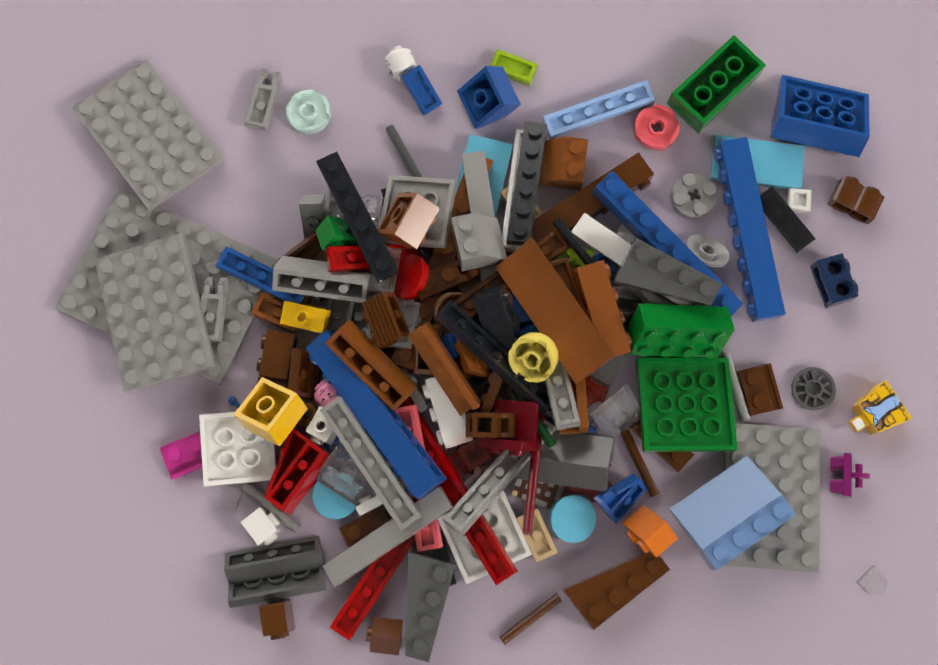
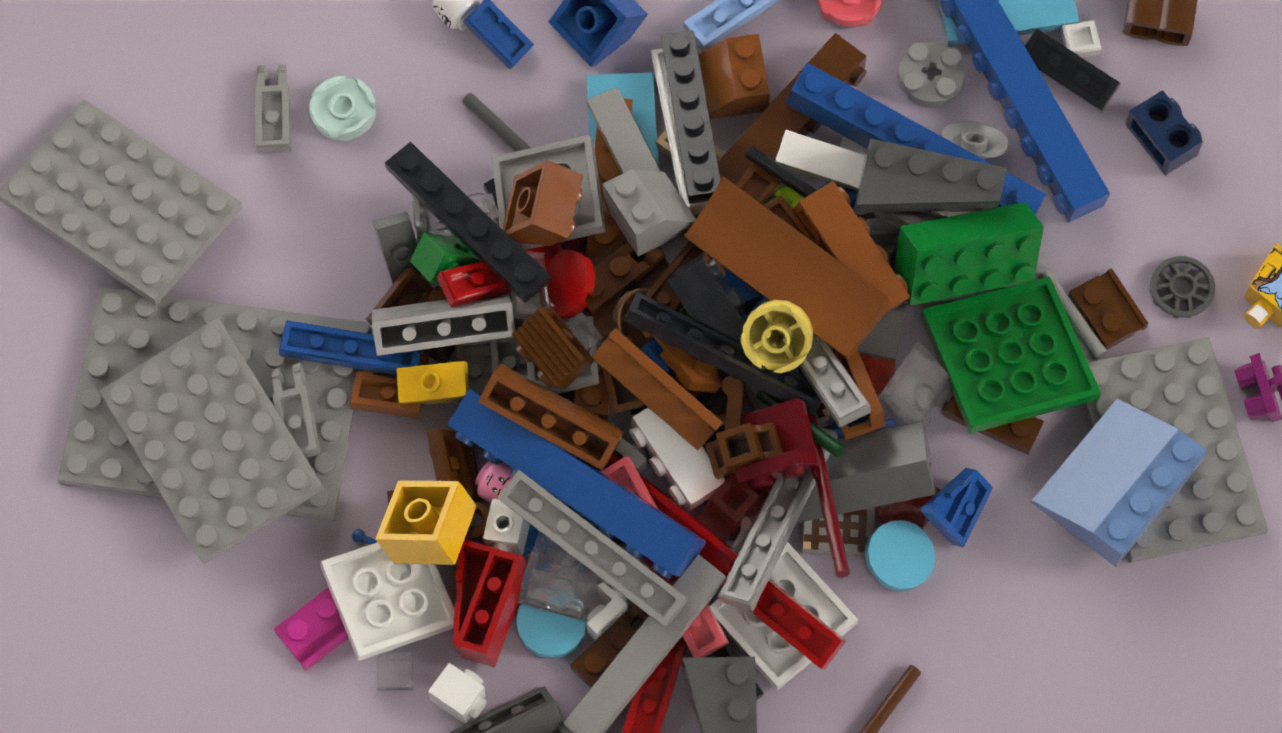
camera: 15 degrees left, 10 degrees down
light grey bar [241,483,301,533] -> none
reddish brown brick [256,329,298,382] -> none
tan plate [516,508,558,563] -> none
reddish brown wedge [562,551,670,630] -> none
reddish brown bar [620,429,659,497] -> none
orange brick [622,505,678,558] -> none

